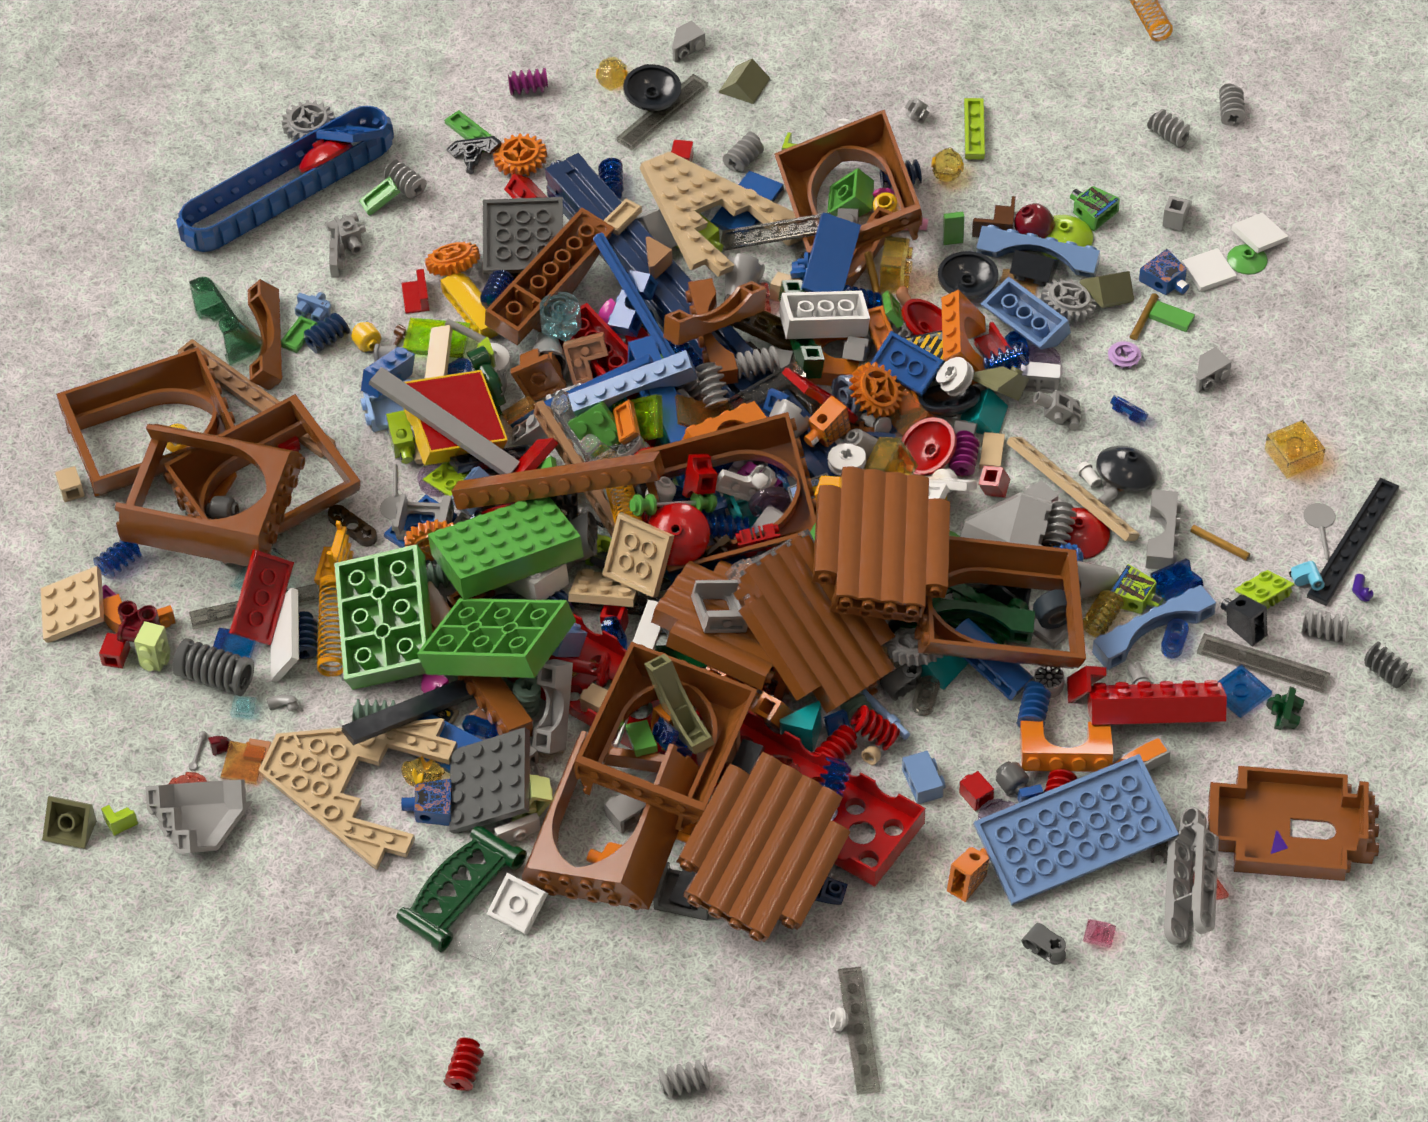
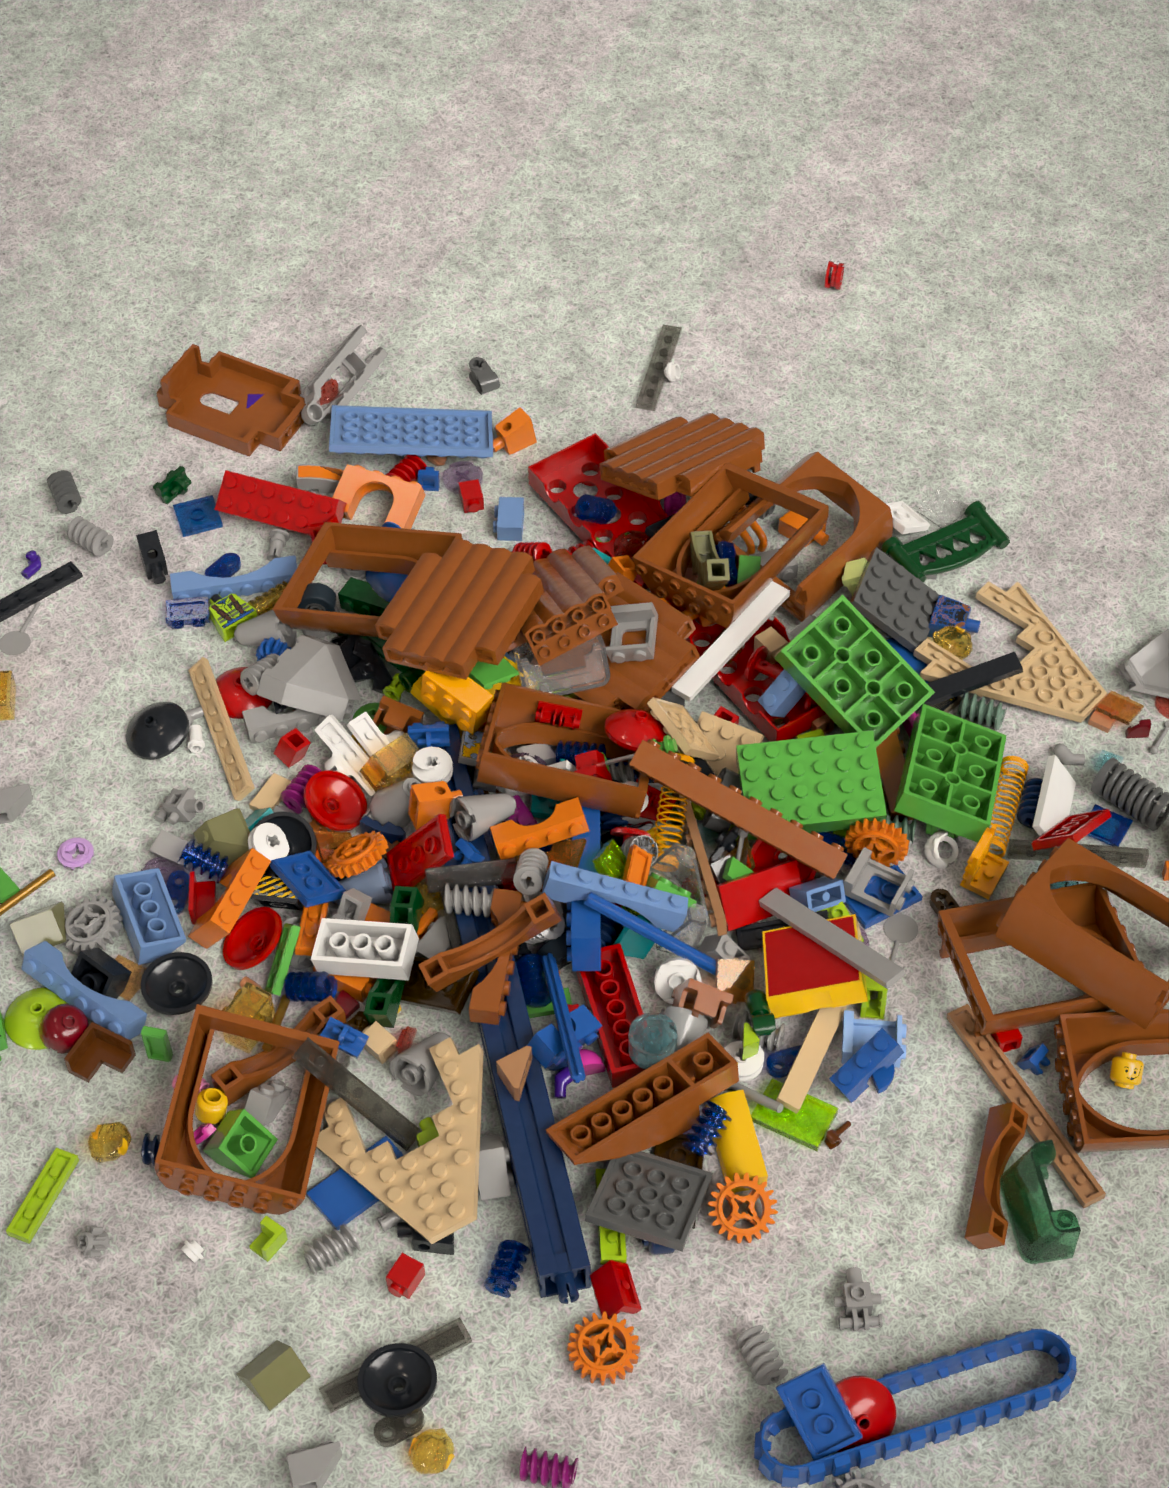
camera: 160 degrees left, 0 degrees up
bright green tile [281,316,318,353] -> none
medium blue hips [295,292,332,322] -> none
dark blue piece [304,313,350,353] -> none
light grey wing [329,223,345,278] -> none
yellow head [351,322,382,352] -> none
bright green tile [359,176,400,216] -> none
light grey bush [374,344,397,361] -> none
red panel [401,269,430,314] -> none
red piece [443,1037,484,1091] -> none
bright green tile [444,110,492,153] -> none
piece [446,136,502,174] -> none
nougat panel [563,332,608,385] -> none
clear blue plate [601,616,627,650] -> none
tan tile [604,199,642,235] -> none
light grey piece [658,1059,710,1097] -> none
dark brown piece [703,534,732,558] -> none
blue tile [801,212,861,292] -> none
dark grey head [995,761,1029,795] -> none
clear pink slope [1083,919,1116,948] -> none
clear blue plate [1110,395,1149,424] -> none
light grey arch [1145,489,1182,571] -> none
pearl gold bar [1190,525,1250,561] -> none
clear smoke tile [1197,633,1331,693] -> none
lime hinge [1234,570,1295,609] -> none
medium azure piece [1289,561,1325,591] -> none

